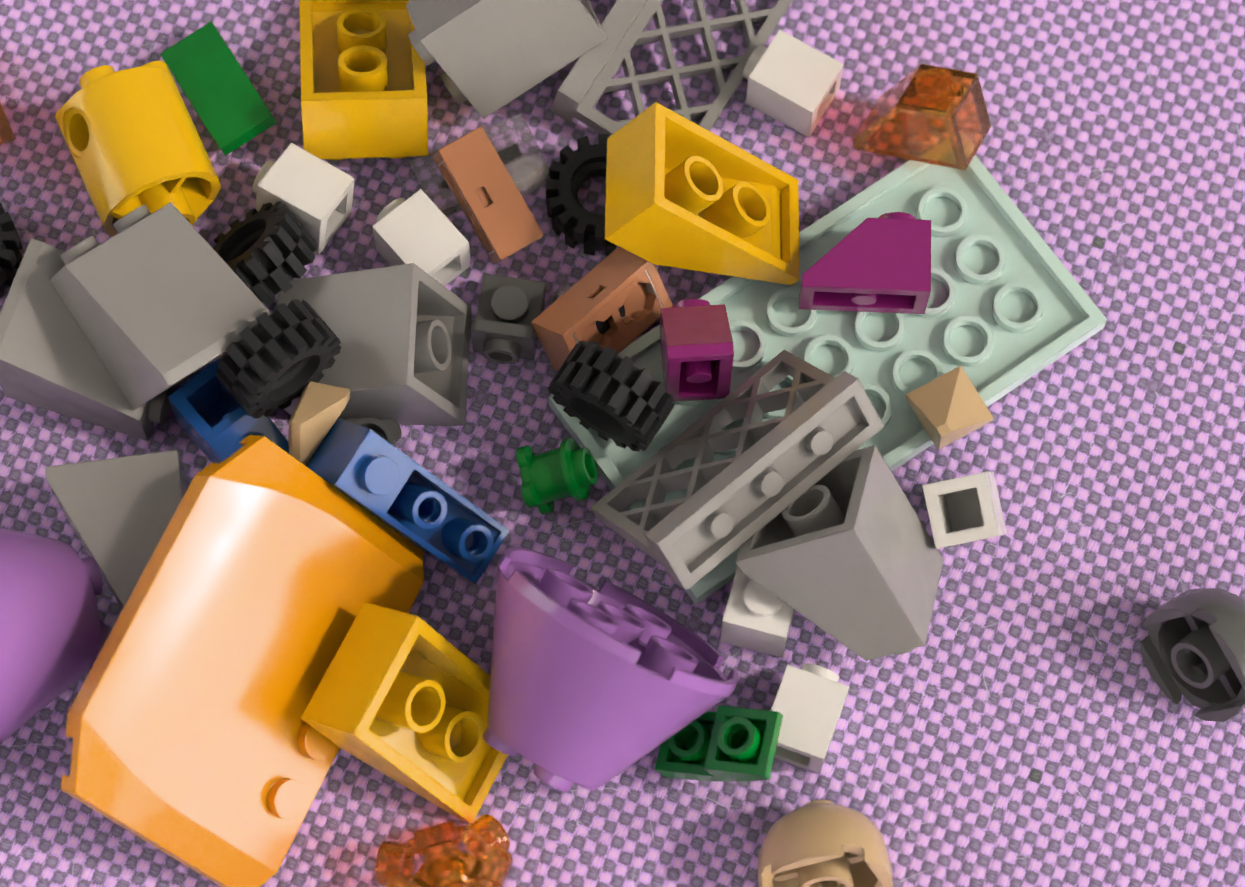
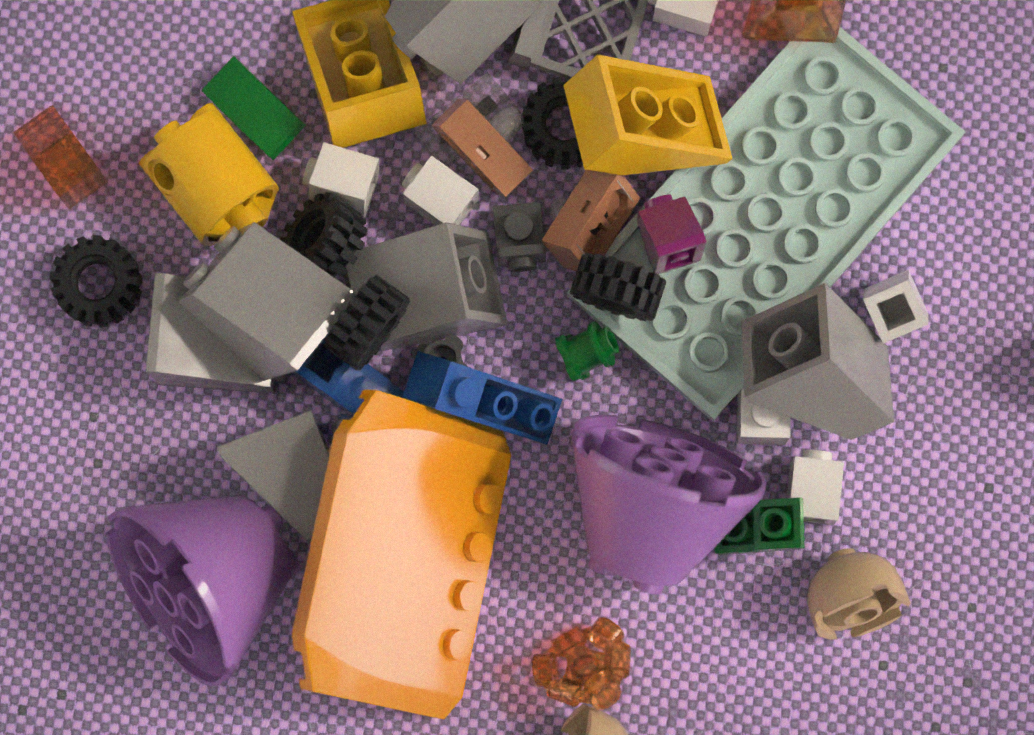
camera: 10 degrees left, 10 degrees up
tan slope [289,381,350,466] -> none
yellow slope [301,602,508,824] -> none
light grey fence [591,350,884,591] -> none
magenta slope [798,212,931,314] -> none
tan slope [905,365,994,450] -> none

